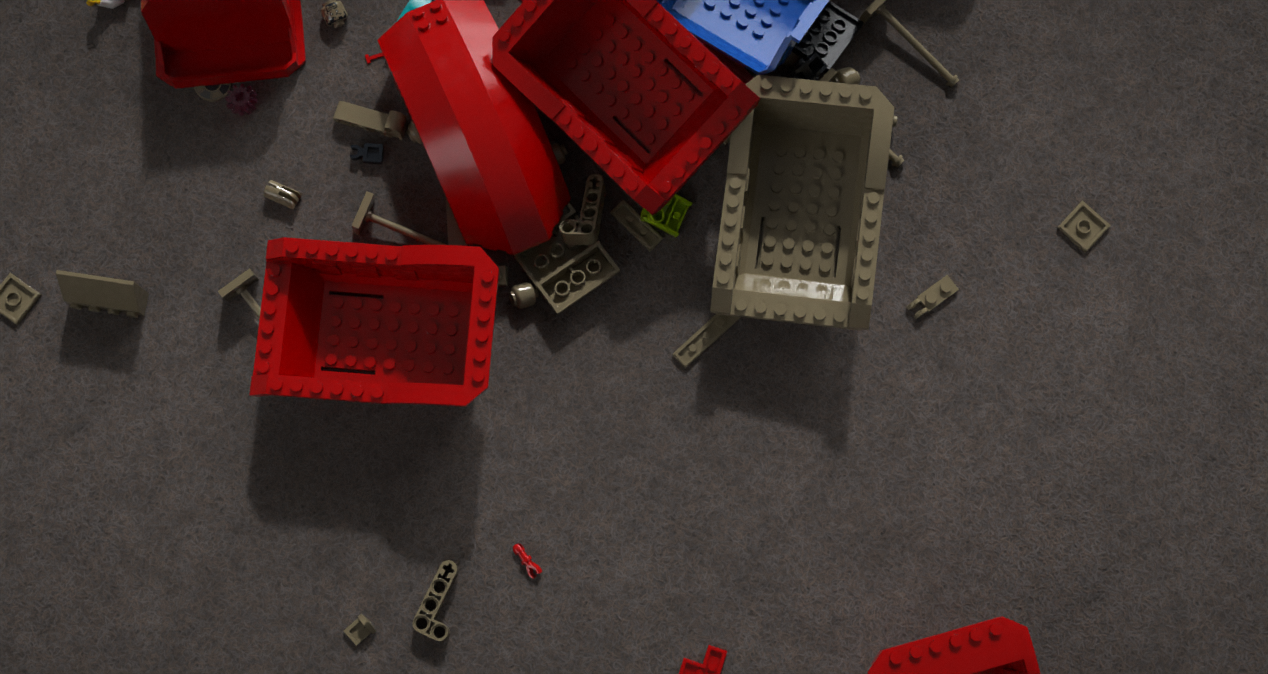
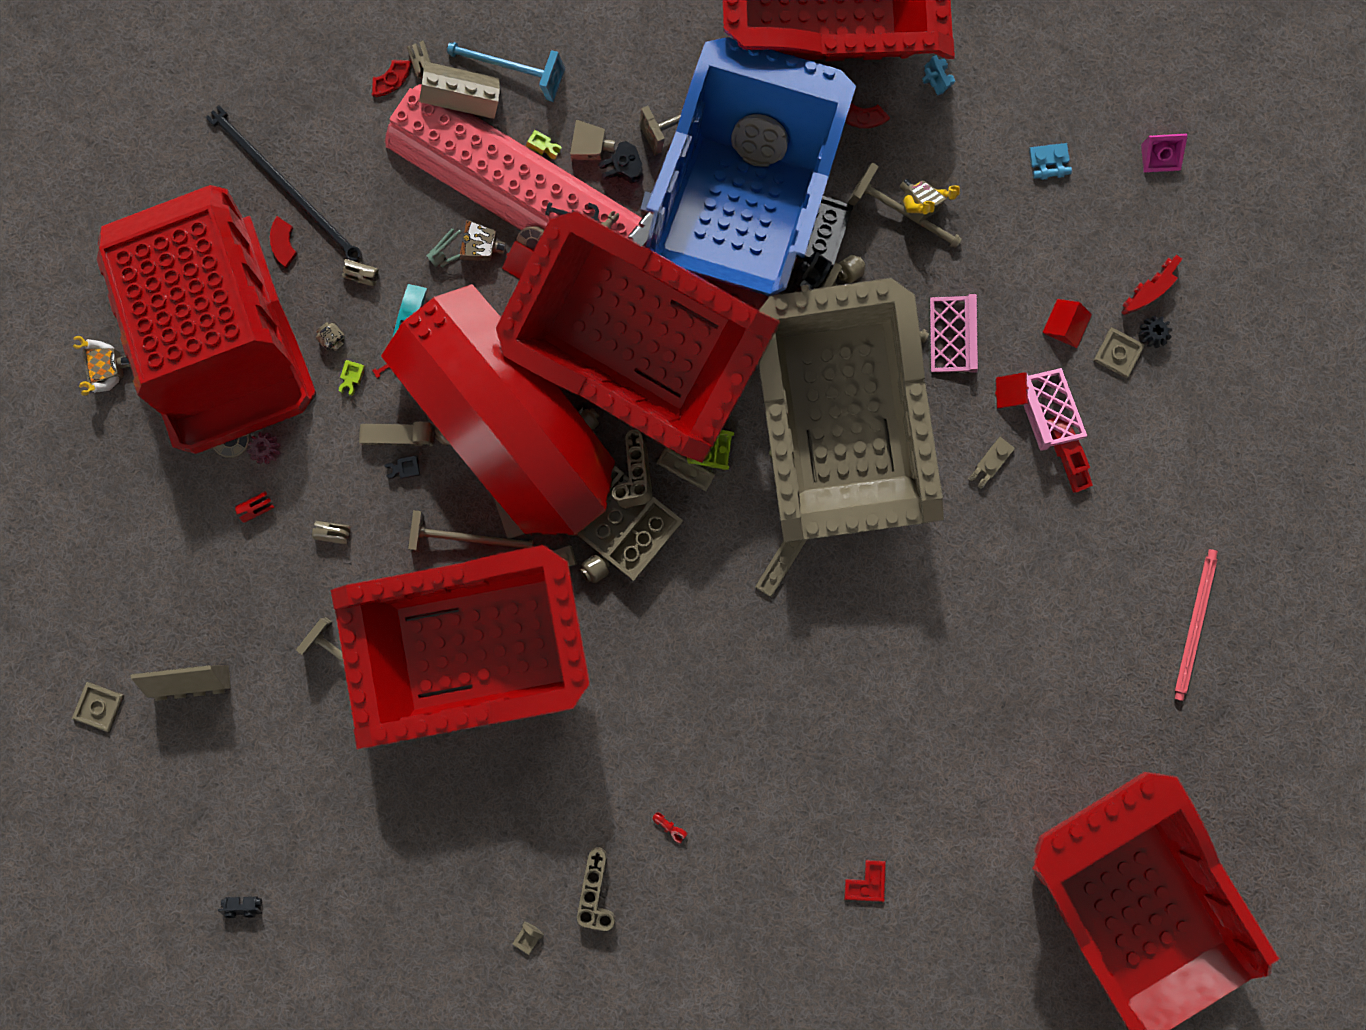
camera: 10 degrees left, 5 degrees up
none -> black hinge [218,896,262,918]
none -> red arm [235,491,275,523]
none -> lime plate [339,360,365,396]
none -> torso [900,179,960,223]
none -> bright pink fence [930,294,978,373]
none -> red piece [995,372,1029,409]
none -> bright pink fence [1024,368,1087,451]
none -> dark azure plate [1029,143,1072,180]
none -> red slope [1042,299,1092,348]
none -> red slope [1047,414,1093,492]
none -> red slope [1121,254,1182,315]
none -> black gear [1138,316,1173,348]
none -> dark pink slope [1141,134,1188,172]
none -> coral piece [1174,549,1218,701]

